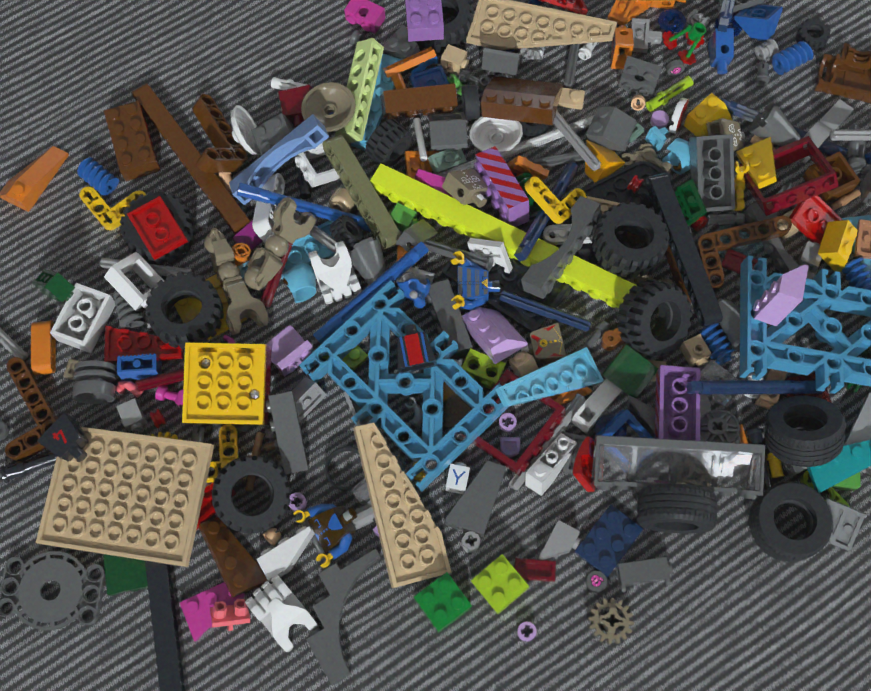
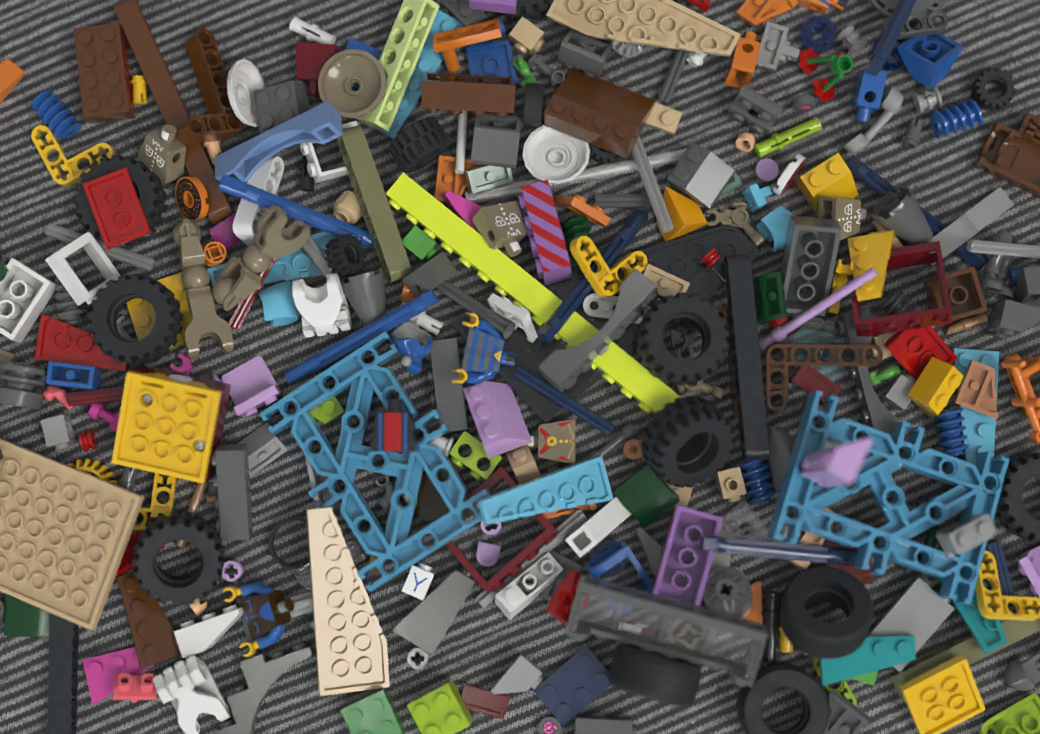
camera: 10 degrees right, 15 degrees up
none -> yellow pin [130,75,148,105]
none -> dark tan torso [137,124,186,184]
none -> tile [175,176,209,221]
none -> lavender bar [759,267,878,350]
none -> light grey piece [843,86,904,154]
none -> bright green arm [869,365,901,386]

